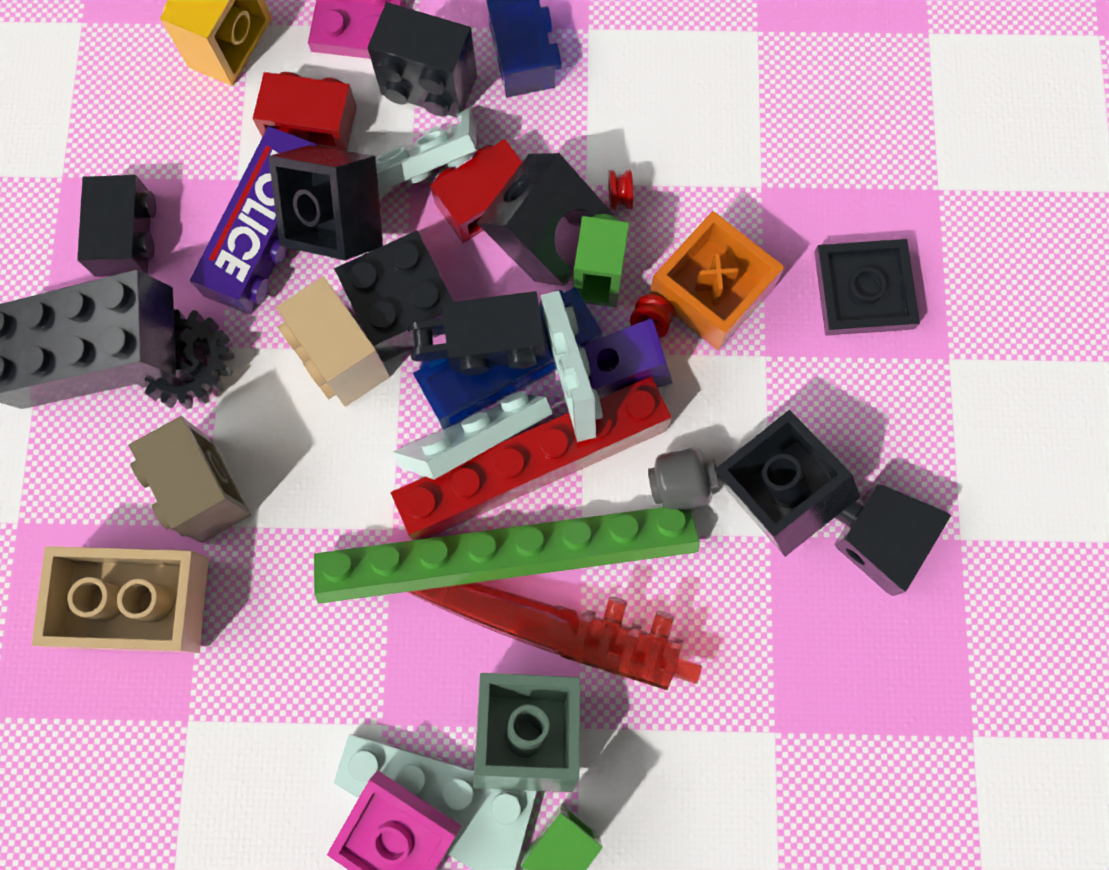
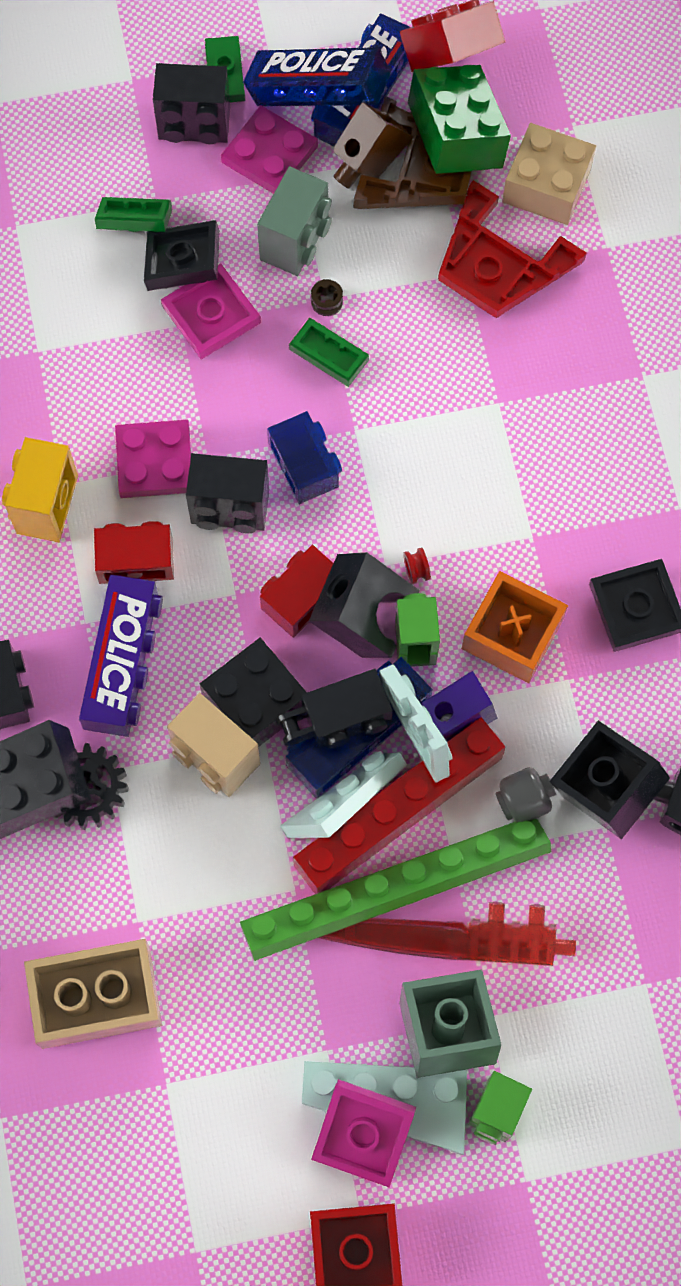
camera: 15 degrees left, 5 degrees down
dark tan brick [128,416,251,543] -> none
black brick [268,145,383,261] -> none
light aqua wing [376,108,477,199] -> none
red bush [629,294,675,338] -> none

